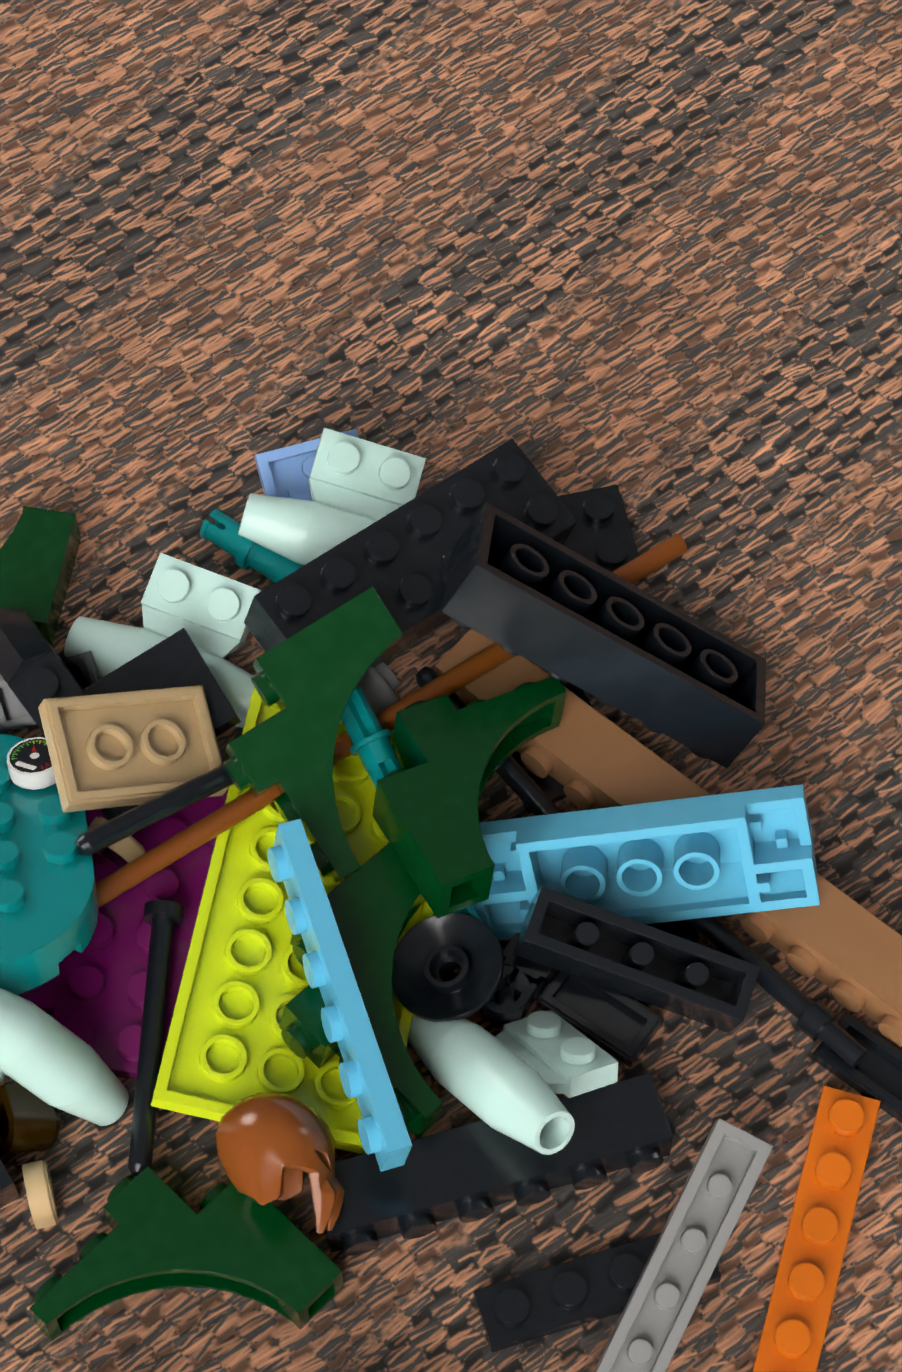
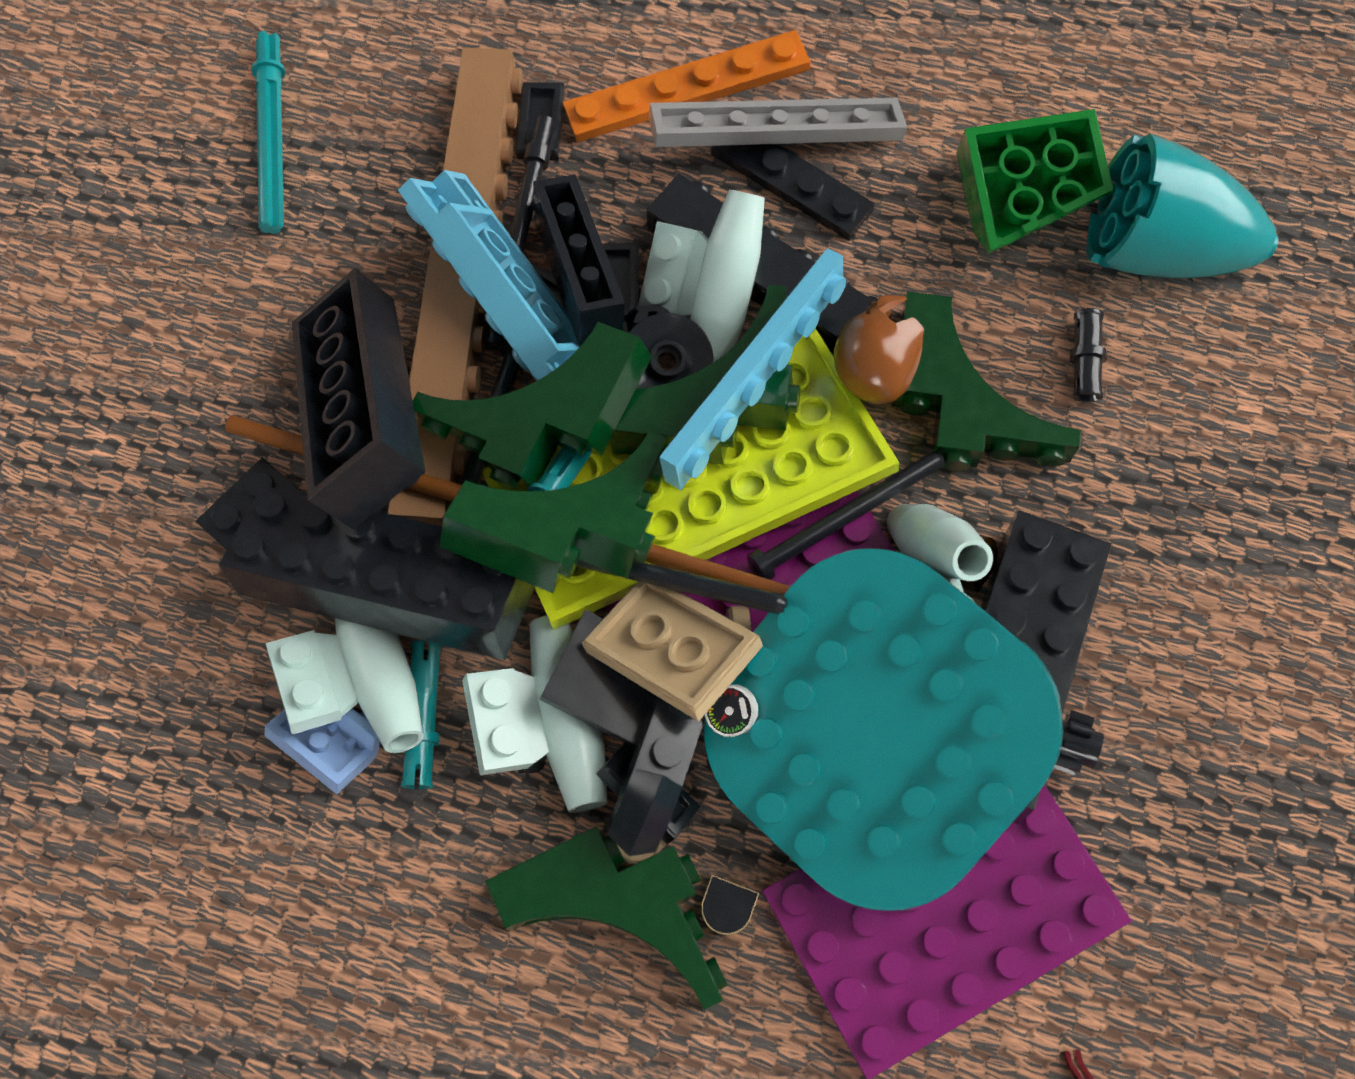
camera: 120 degrees left, 10 degrees up
tan tile [22,1160,59,1230] -> none

